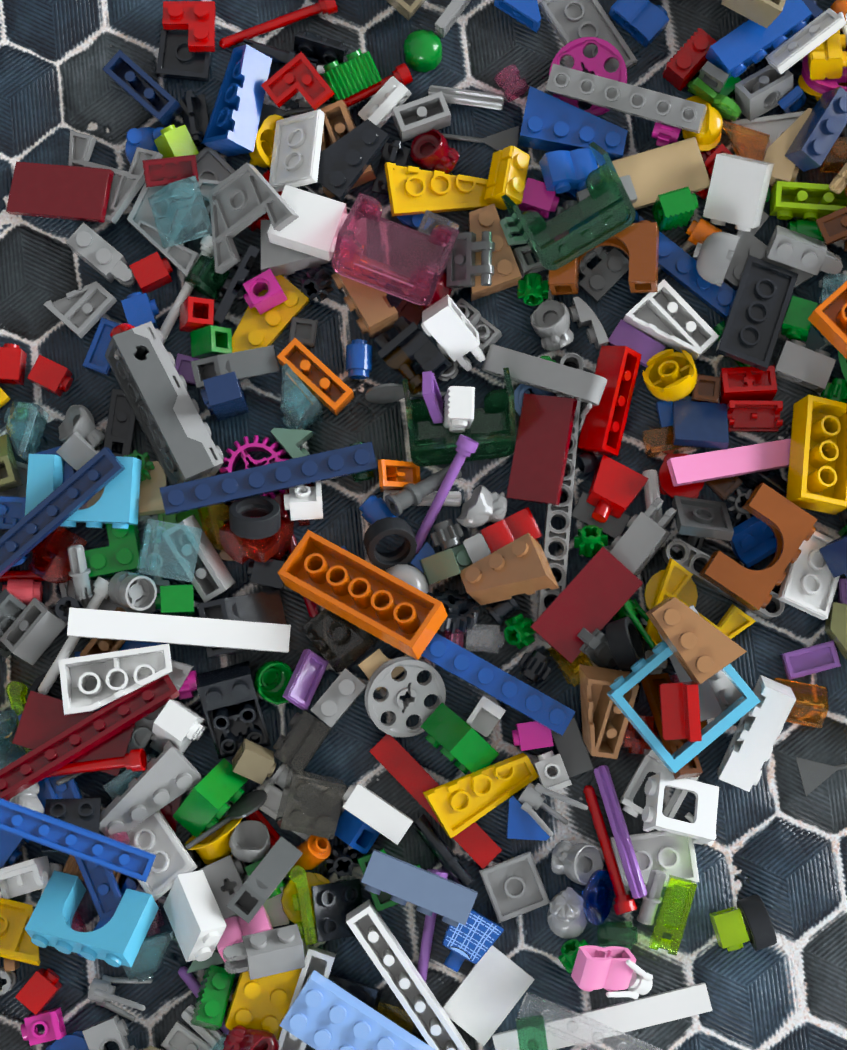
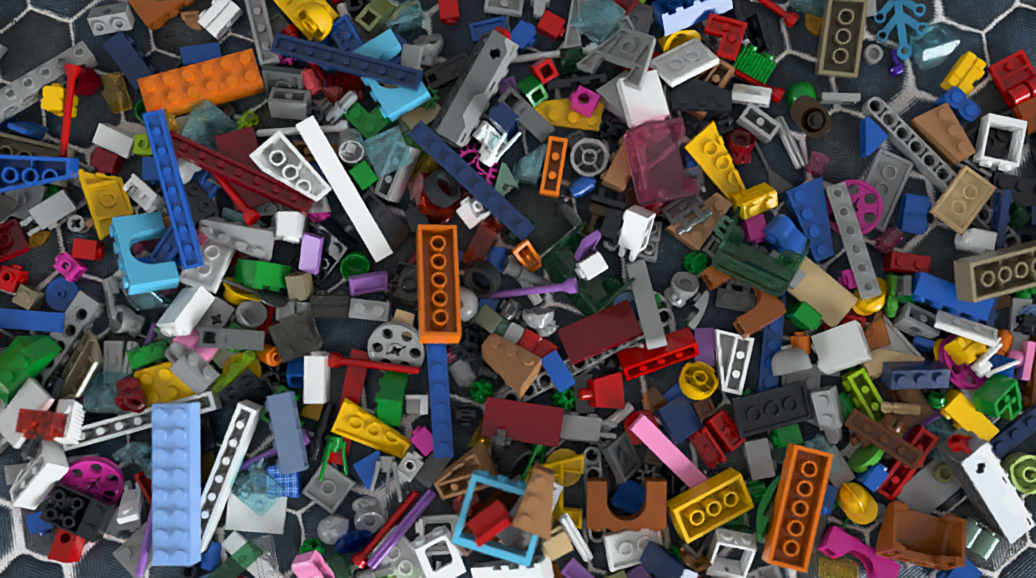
camera: 55 degrees right, 5 degrees up
none -> light grey hair [109,304,146,337]
none -> clear light blue bracket [232,457,286,516]
none -> tile [299,232,324,275]
none -> pearl gold tile [300,404,324,421]
none -> green plant [318,434,348,481]
none -> red piece [328,352,421,374]
none -> clear red bracket [461,217,503,265]
none -> white tile [472,120,508,153]
none -> white plant [479,125,521,167]
none -> tan arch [540,522,574,561]
none -> blue tile [541,350,576,393]
none -> white axle [559,513,593,562]
none -> light grey cylinder [570,138,609,177]
none -> dark brown piece [790,96,832,139]
none -> clear pink brick [874,226,904,254]

